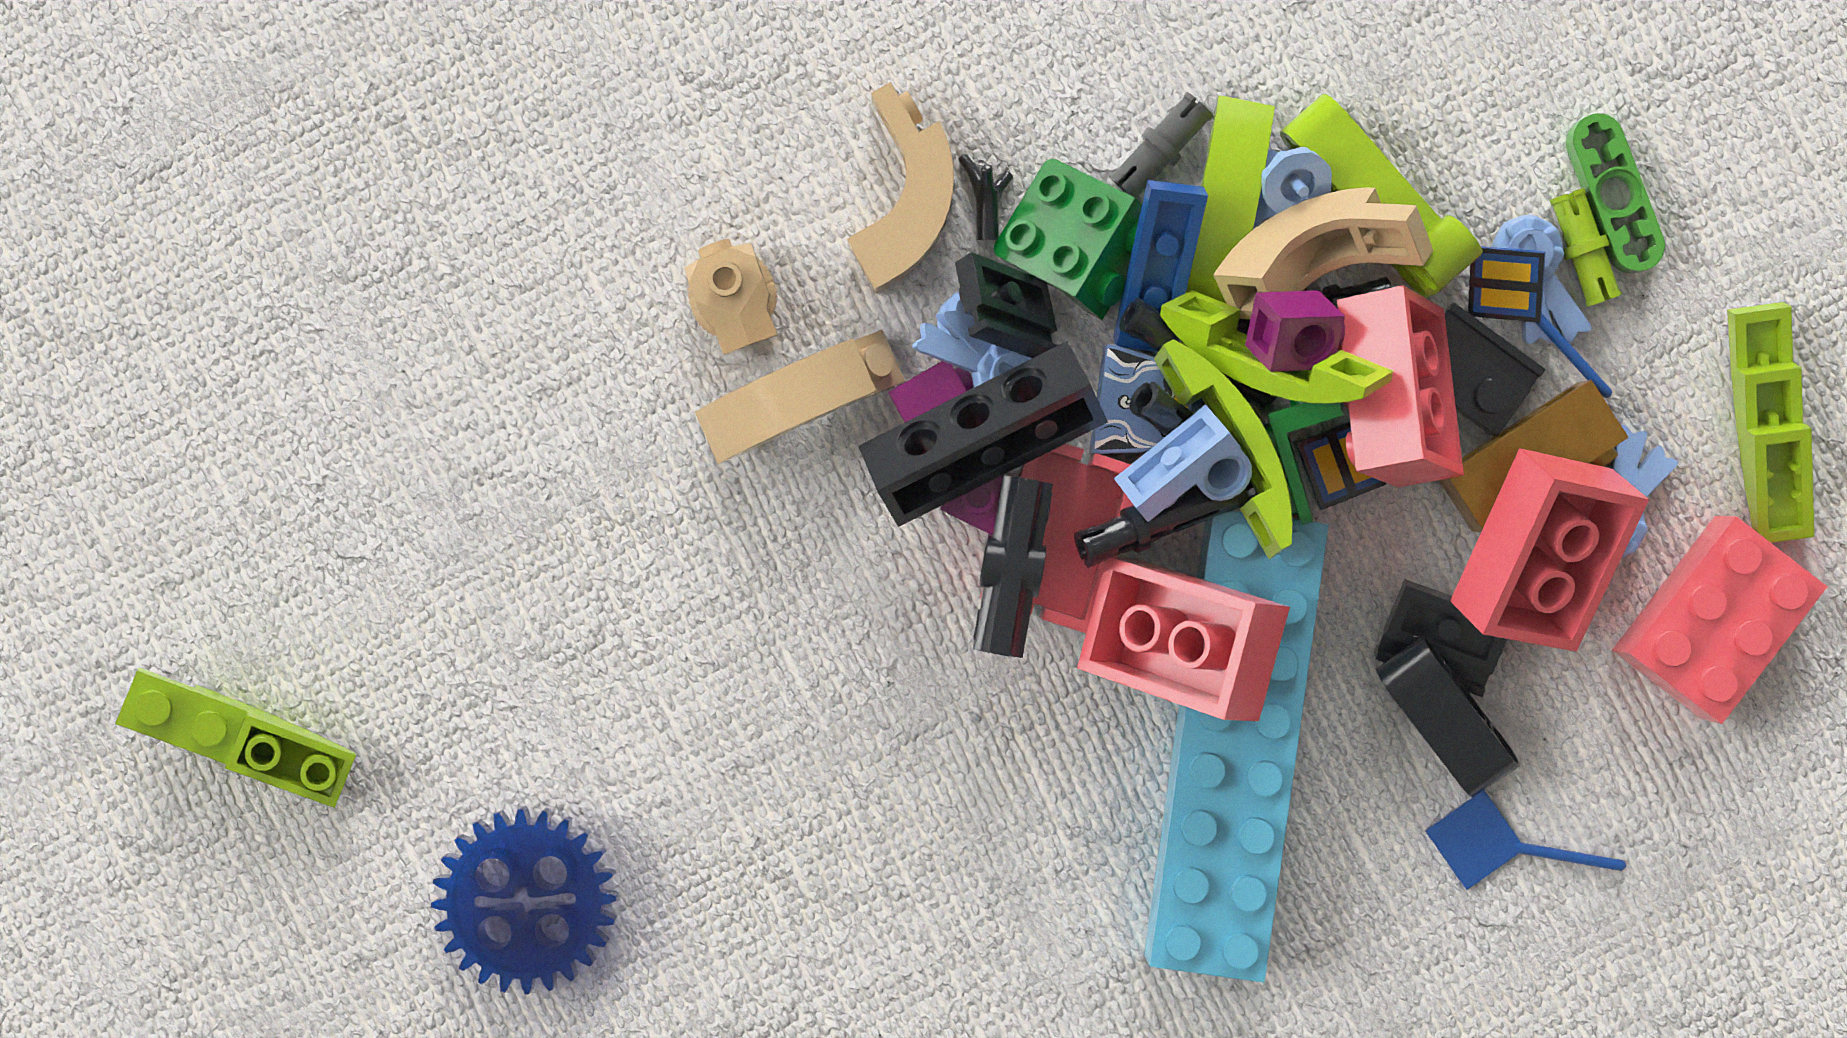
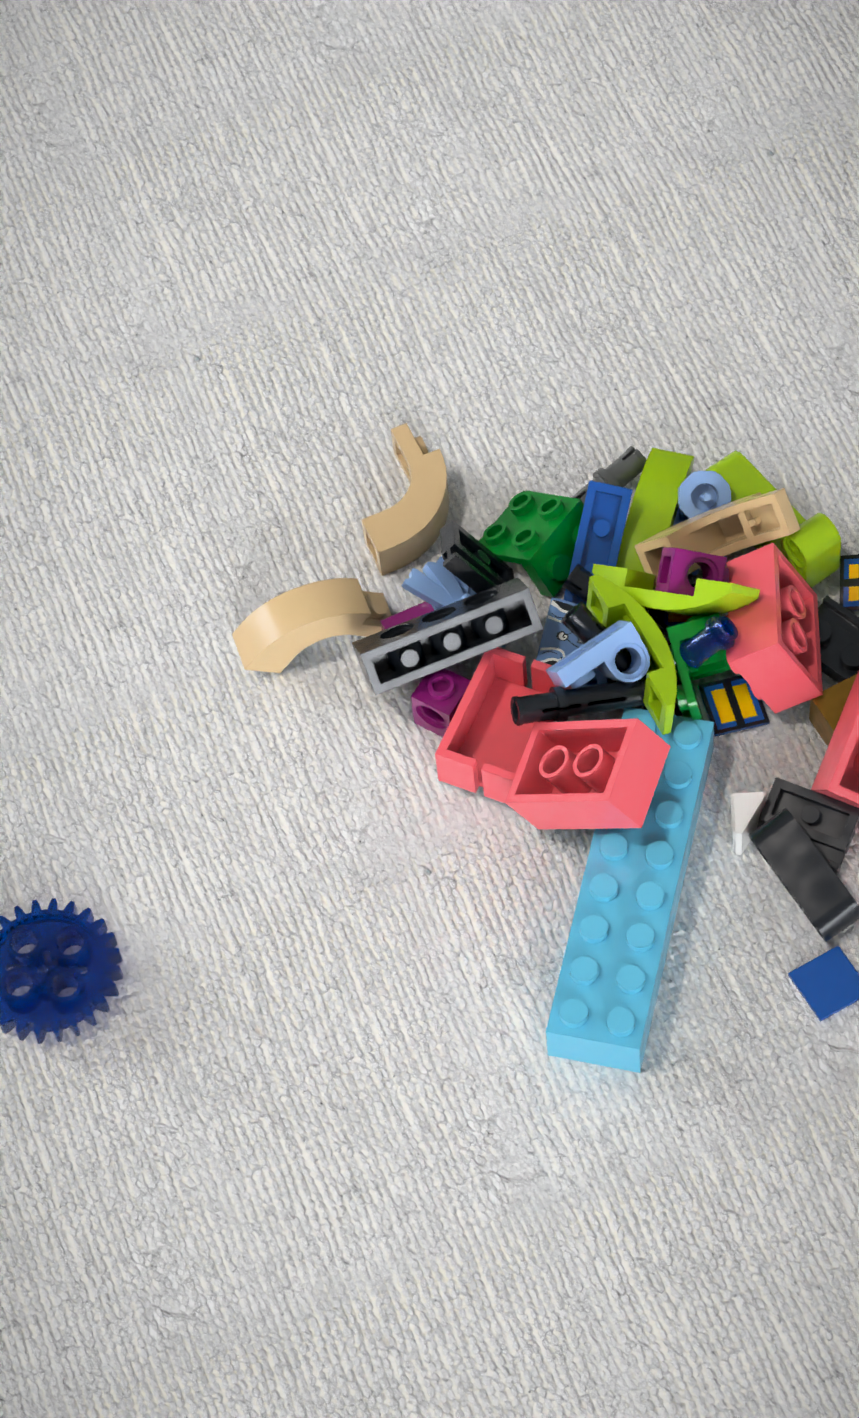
camera: 15 degrees right, 30 degrees down
tan hand [684,239,778,355] -> none
black bar [958,154,1013,240] -> none
black piece [973,475,1053,658] -> none
none -> clear blue pin [679,616,738,668]
none -> white slope [730,792,766,855]

